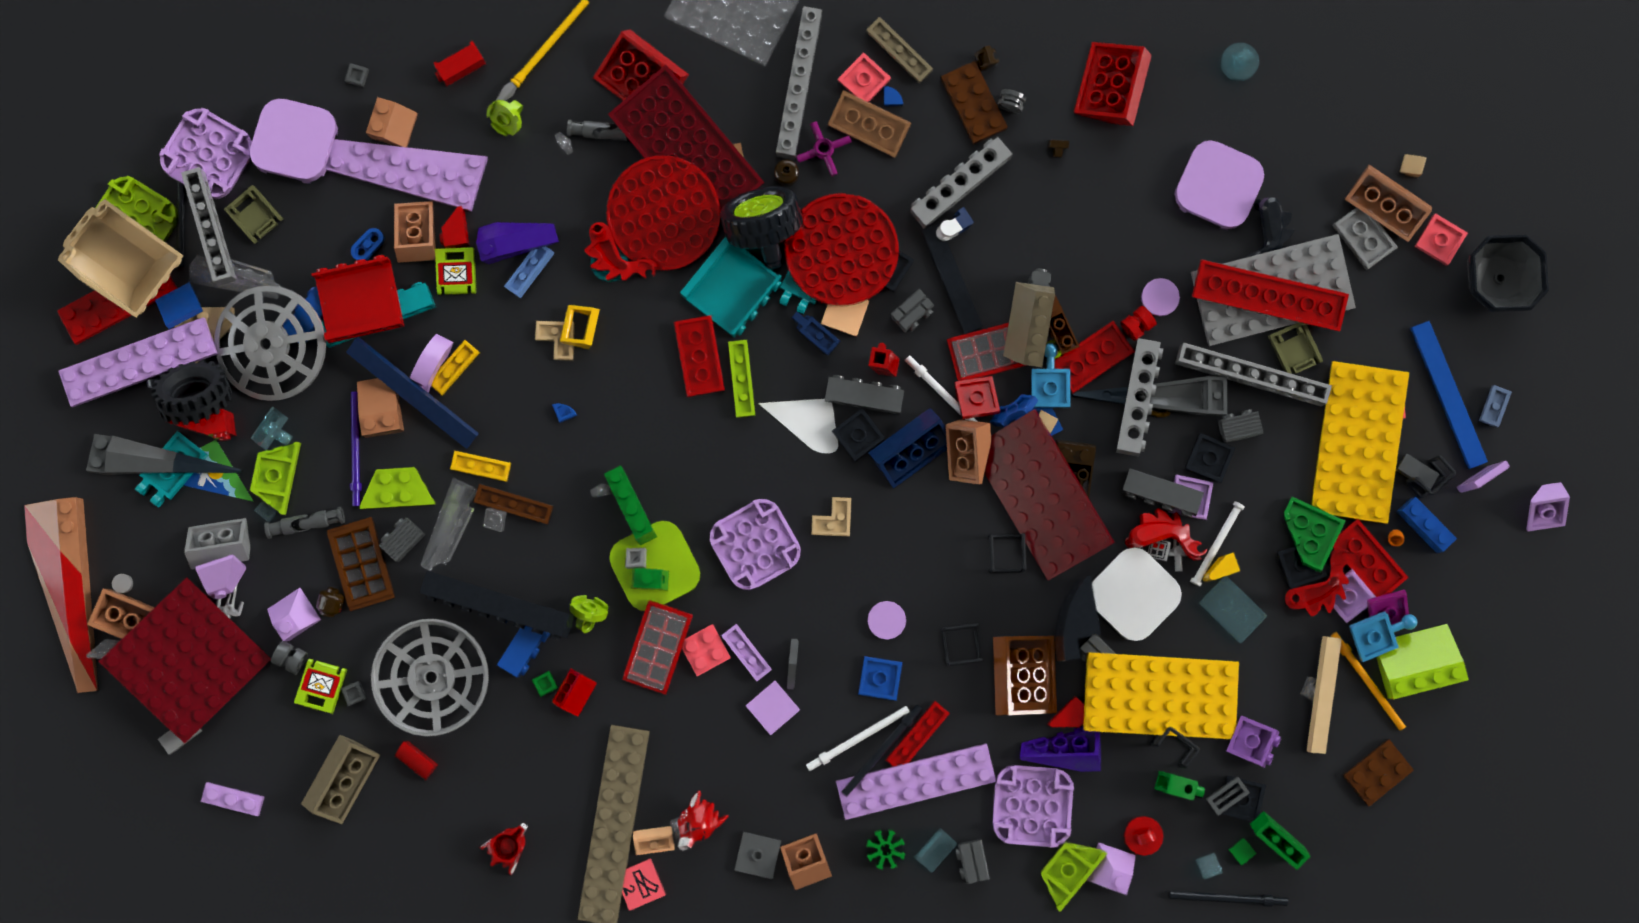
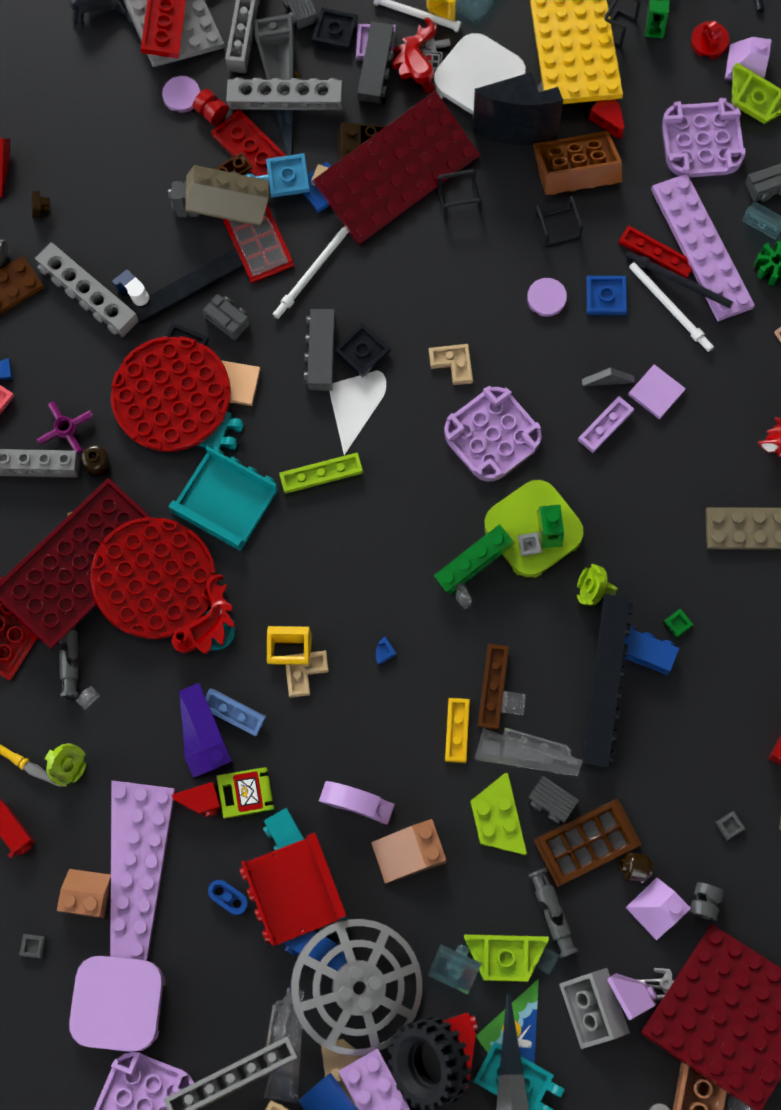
camera: 90 degrees left, 10 degrees down
olive container [224,185,284,244] -> none
container [294,658,347,714] -> none
dark blue tile [346,337,479,449] -> none
dark purple bar [350,392,362,507] -> none
light grey dish [371,619,489,736] -> none
nougat slope [394,201,436,263] -> none
yellow tile [431,340,480,396] -> none
red brick [552,668,597,717] -> none
clear piece [622,600,693,695] -> none
red tile [674,315,725,397] -> none
coral plate [682,624,731,676] -> none
black wheel [720,186,803,270] -> none
dark blue hinge [792,312,840,356] -> none
medium nougat tile [827,90,912,157] -> none
red brick [868,343,900,377] -> none
dark blue slope [868,408,947,489] -> none
nougat slope [945,420,991,485] -> none
red plate [954,376,1000,419] -> none
blue tile [990,394,1038,428] -> none
dark purple wedge [1020,727,1101,772] -> none
lavender tile [1174,141,1264,230] -> none

